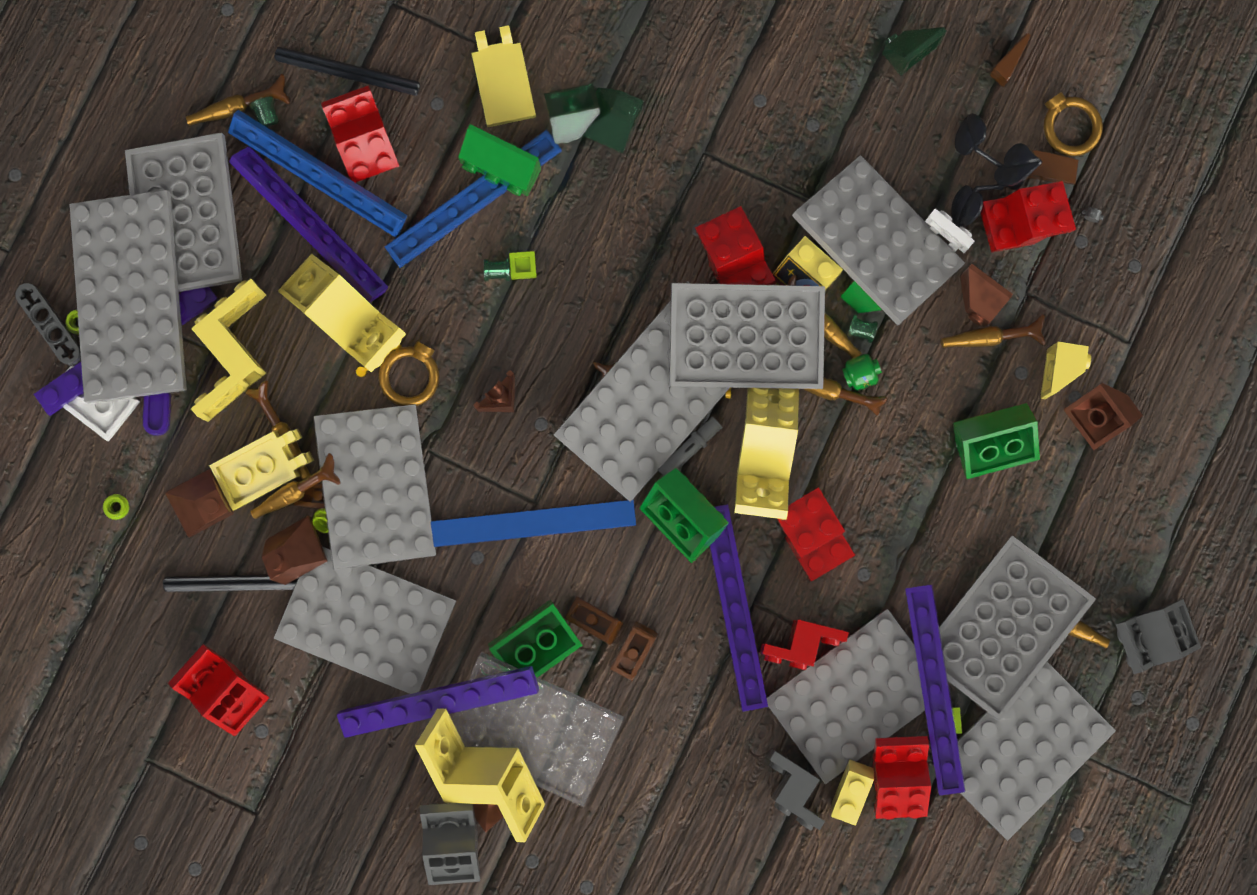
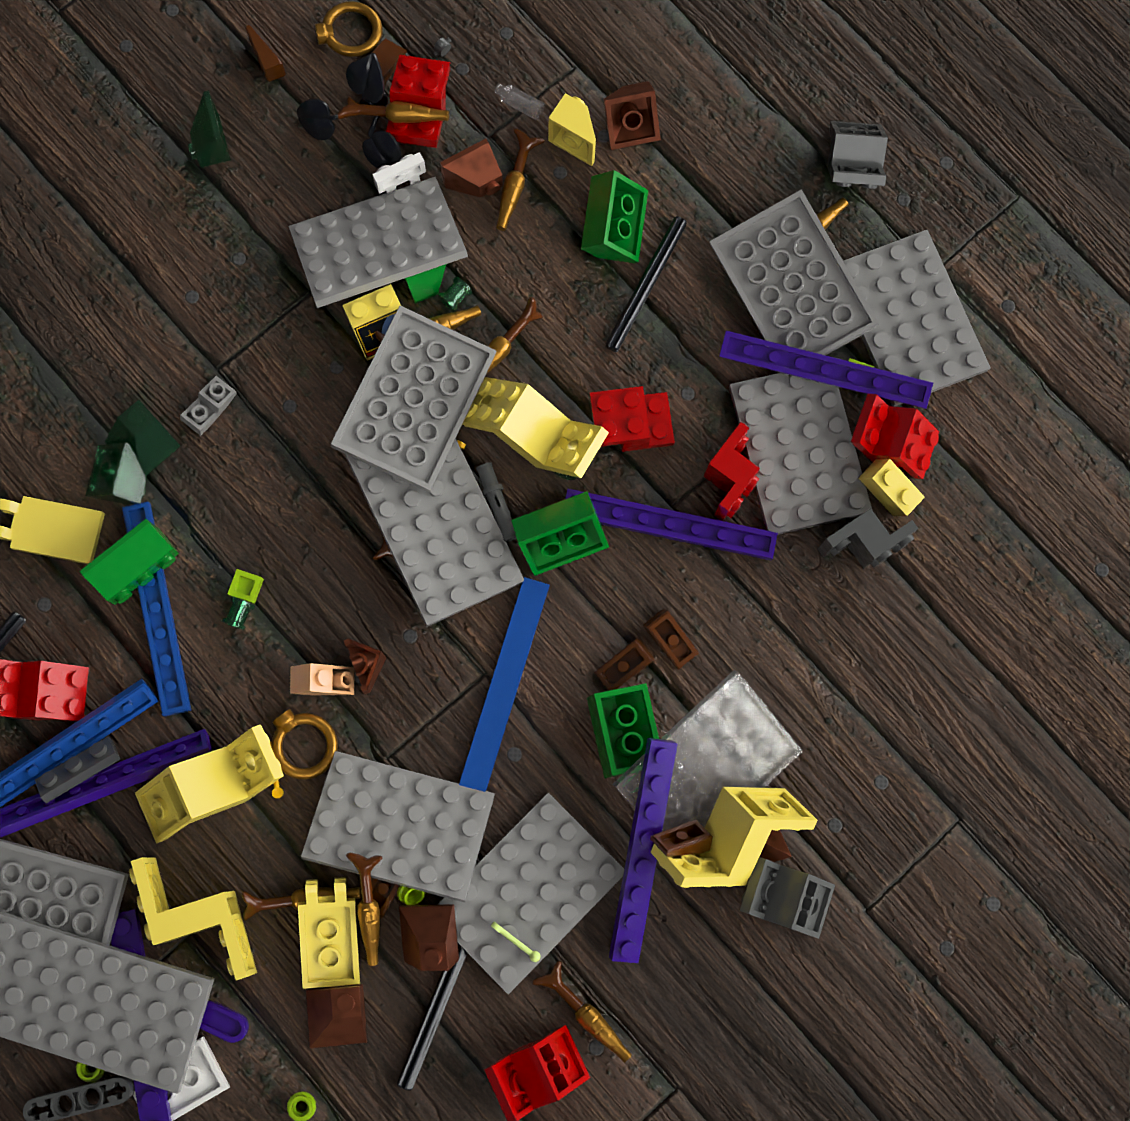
camera: 70 degrees left, 5 degrees down
red bracket [695,206,776,285] -> none
green head [842,354,882,391] -> none
none -> dark grey plate [35,736,120,803]
none -> light grey slope [180,376,236,436]
none -> light nougat slope [290,663,355,695]
none -> pearl gold piece [337,97,449,123]
none -> yellowish green hinge [491,921,541,962]
none -> clear cylinder [495,84,545,120]
none -> pearl gold piece [533,961,632,1063]
none -> black axle [606,216,687,352]
none -> reddish brown slope [650,820,713,857]

